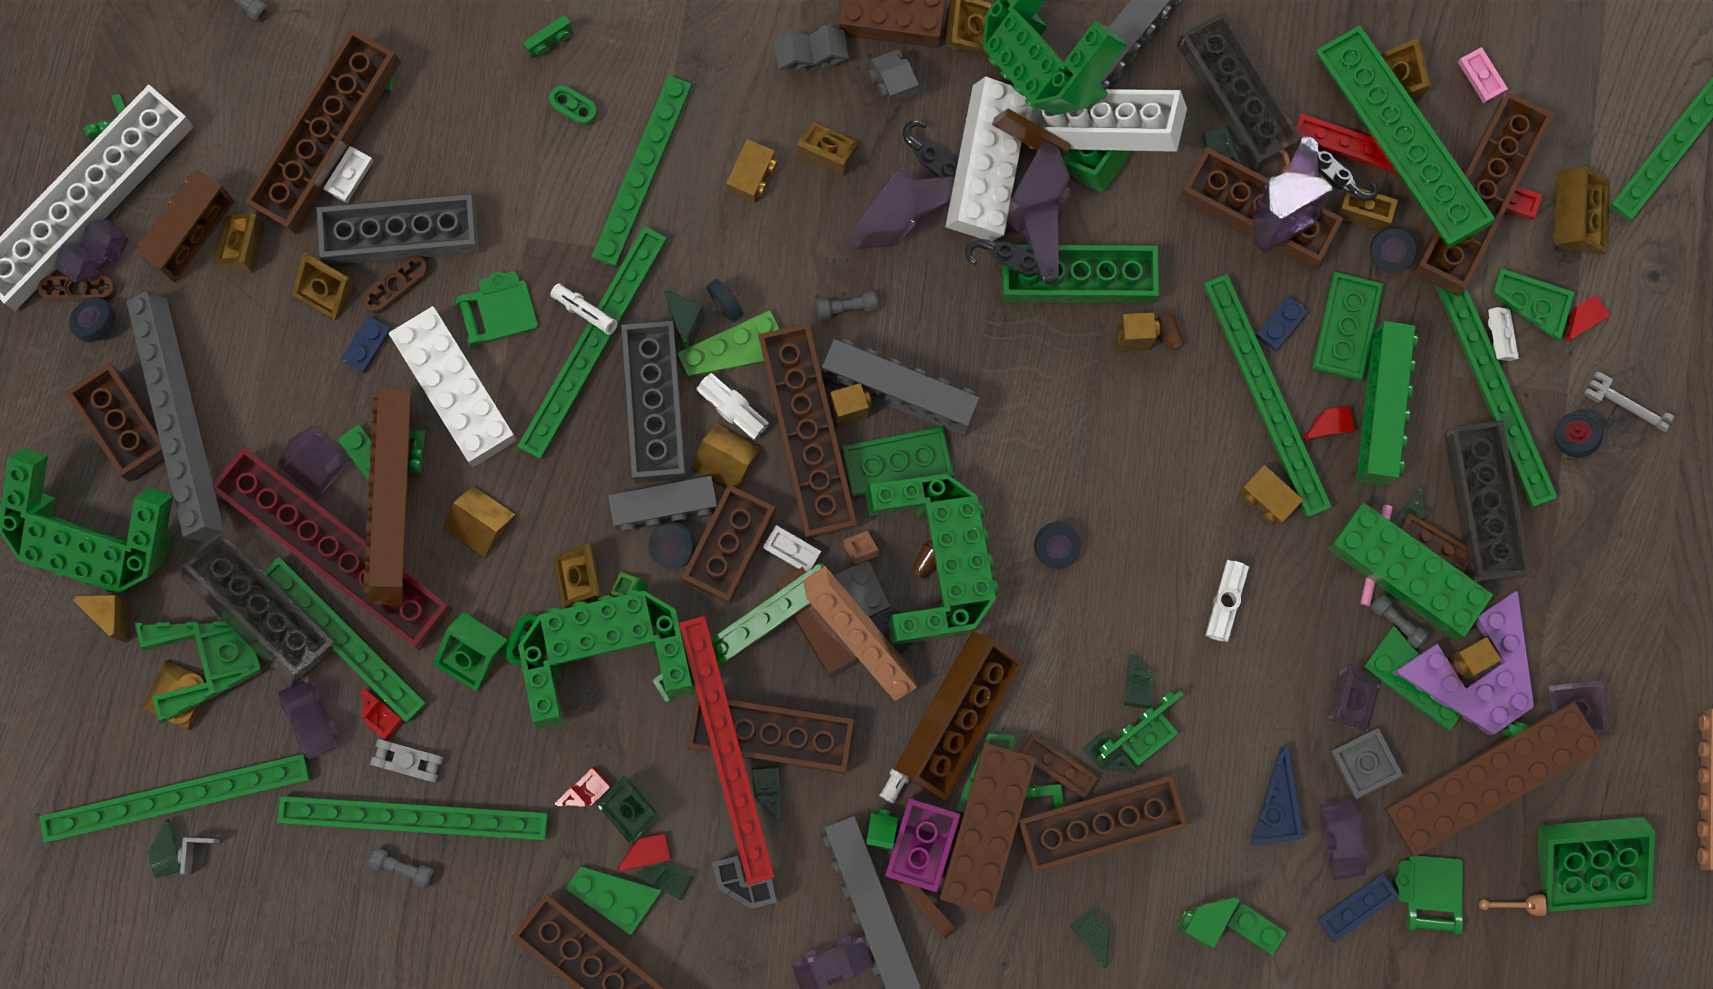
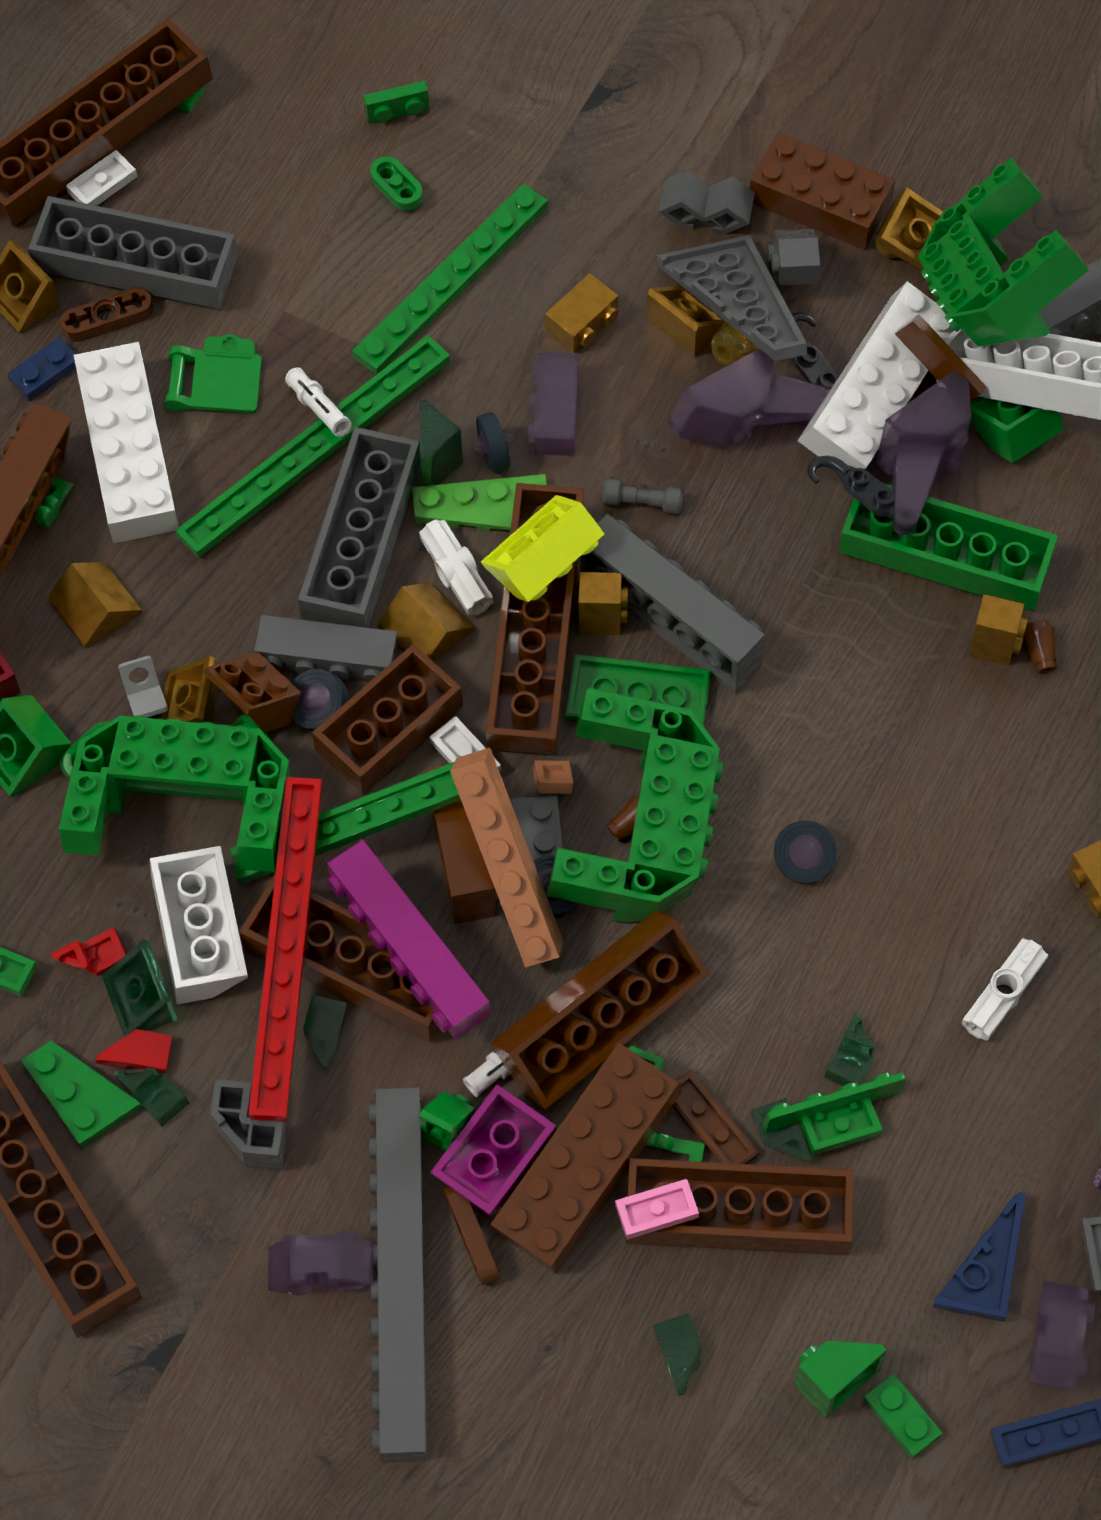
camera: 25 degrees right, 15 degrees down
none -> light grey bracket [118,656,168,718]
none -> white slope [150,846,248,1005]
none -> reddish brown slope [204,652,301,733]
none -> magenta brick [327,840,491,1040]
none -> neon yellow slope [481,495,605,602]
none -> clear purple brick [528,352,579,456]
none -> bright pink plate [615,1179,699,1240]
none -> dark grey wing [656,235,807,361]
none -> clear yellow head [711,322,758,367]

